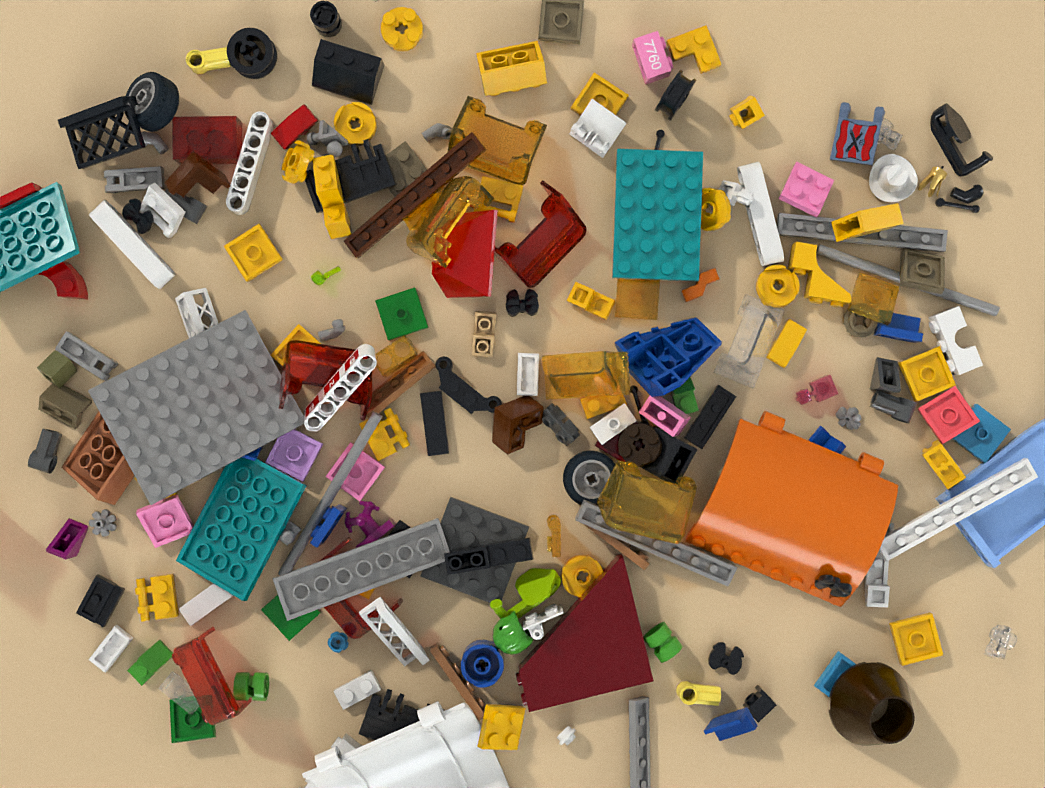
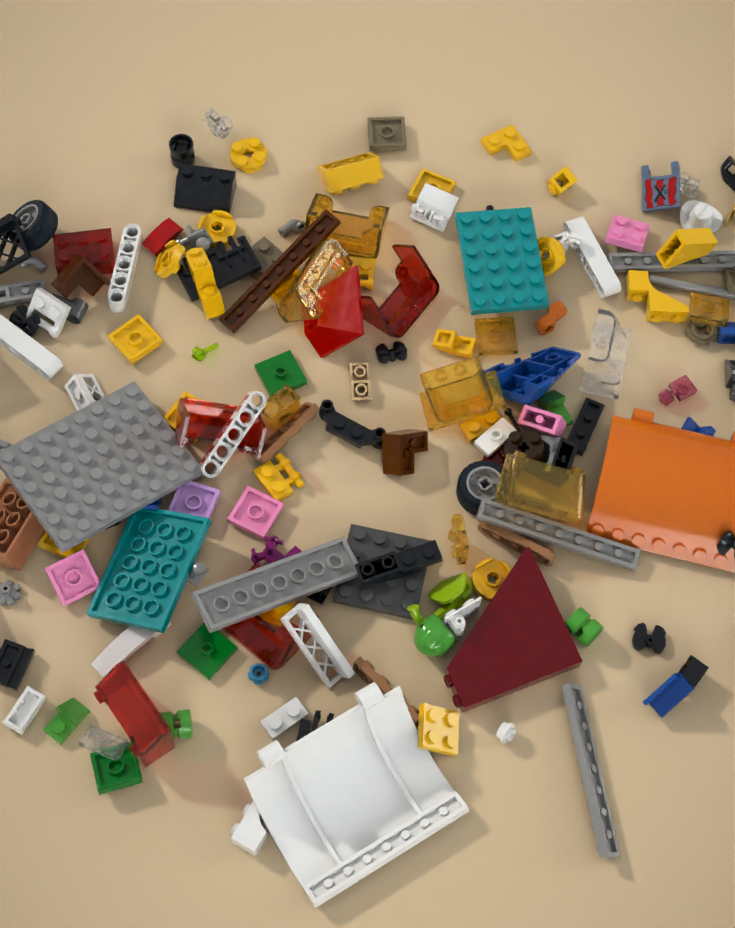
camera: 15 degrees left, 25 degrees down
yellow plate [135,574,179,622] -> none
light yellow piece [186,47,231,74] -> none
black wheel [227,28,277,79] -> none
light grey piece [278,411,382,575] -> none
blue plate [310,504,347,548] -> none
light grey arm [318,319,345,342] -> none
black tile [420,391,449,456] -> none
blue brick [461,640,504,688] -> none
white plate [517,353,539,396] -> none
dark grey hinge [542,403,580,446] -> none
bright pink brick [632,31,673,85] -> none
black wheel [655,70,697,121] -> none
light yellow piece [676,681,721,706] -> none
yellow plate [756,265,800,308] -> none
yellow slope [766,319,807,368] -> none
light grey plant [836,407,862,430] -> none

